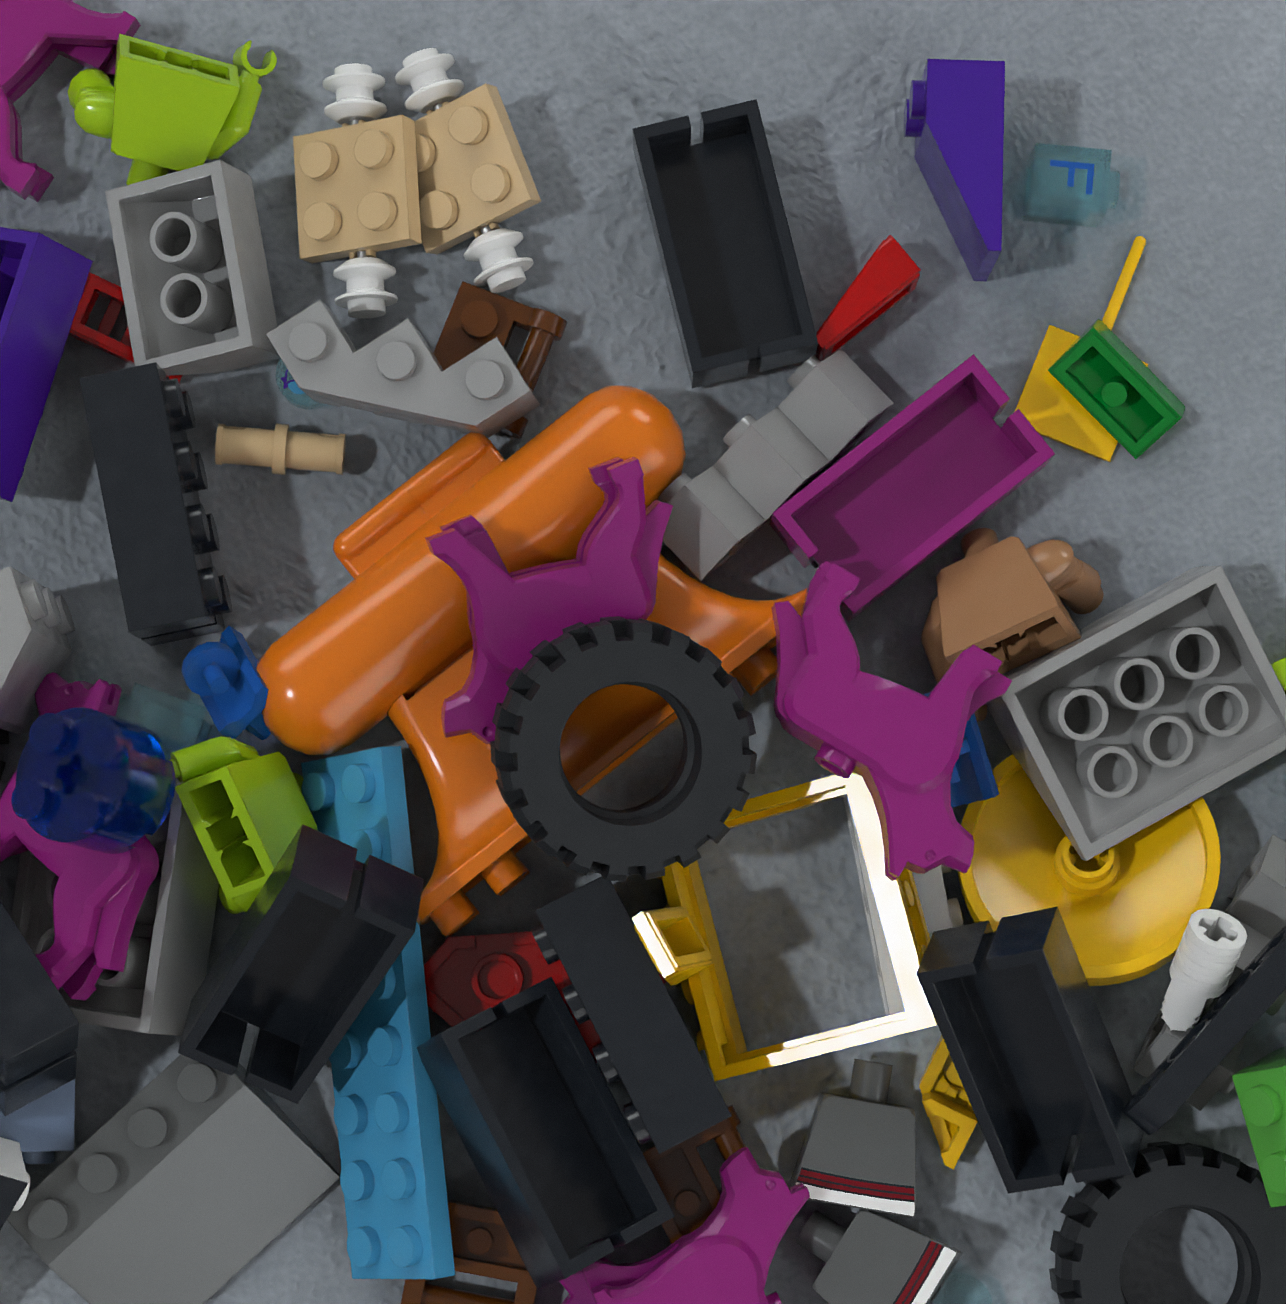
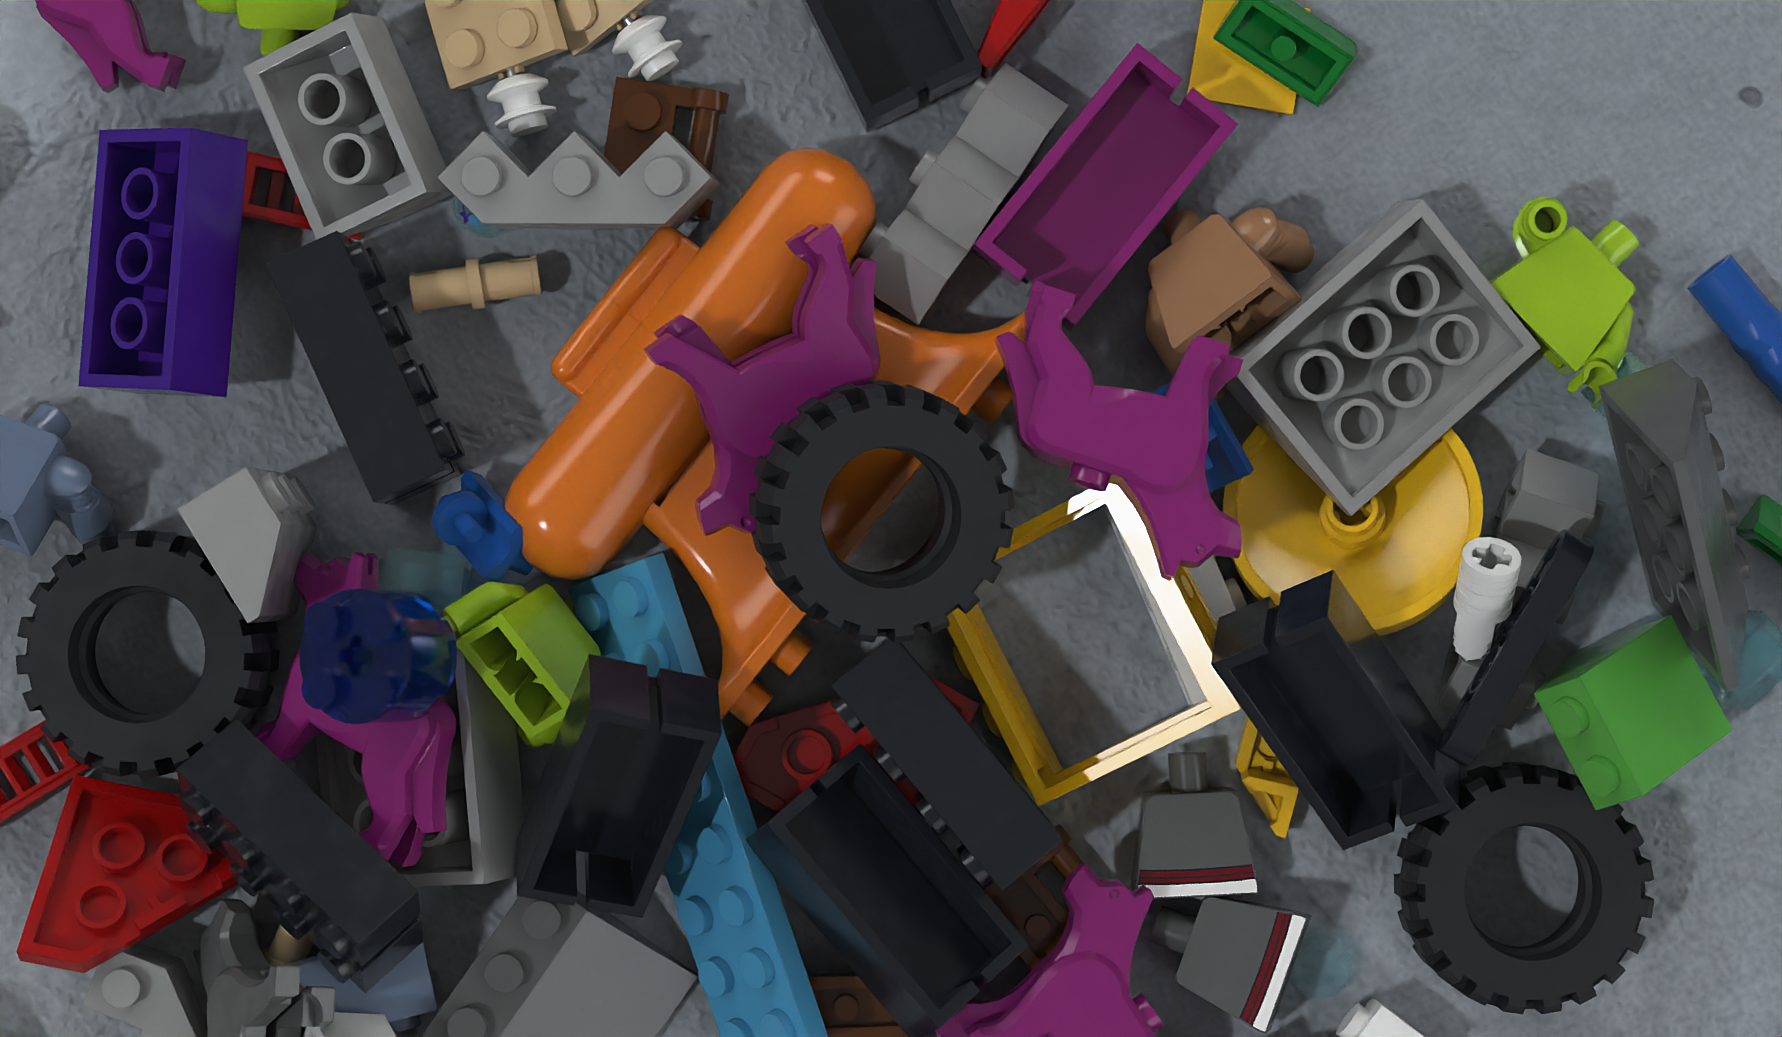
camera: 15 degrees left, 5 degrees up
yellow slope [632,906,713,986] -> none

